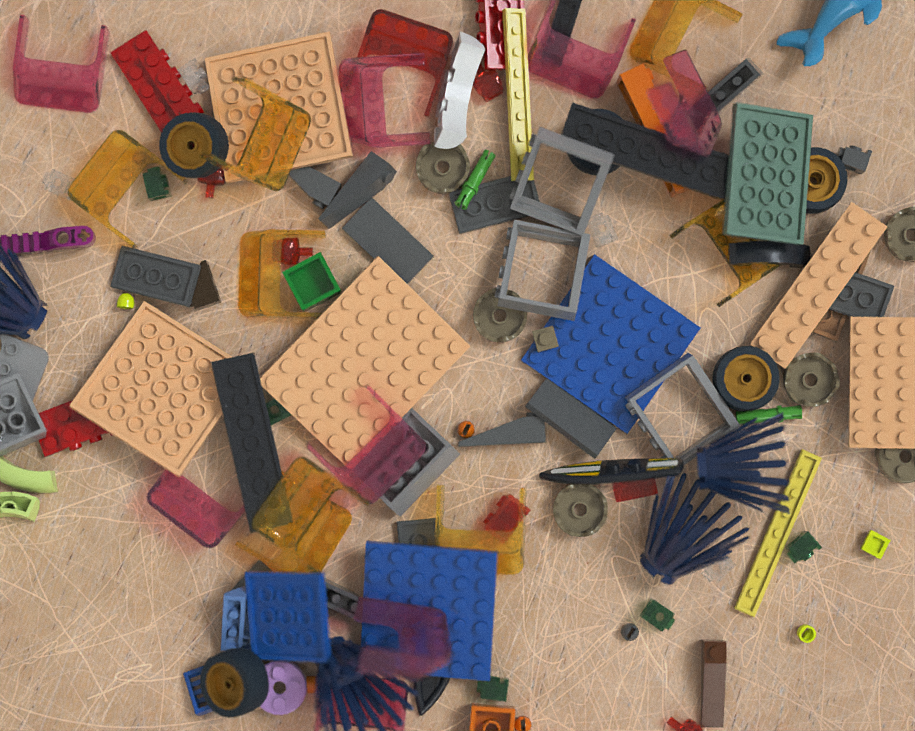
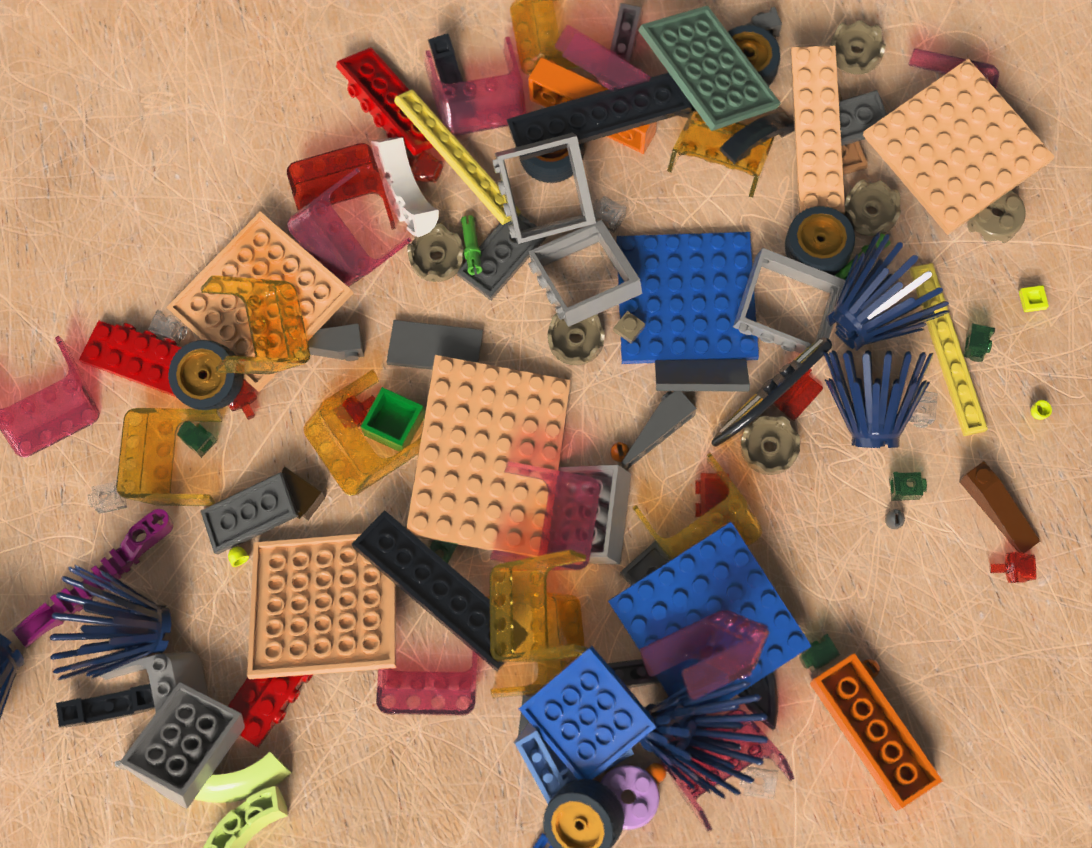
camera: 30 degrees left, 15 degrees down
dark grey slope [318,151,397,229] -> none

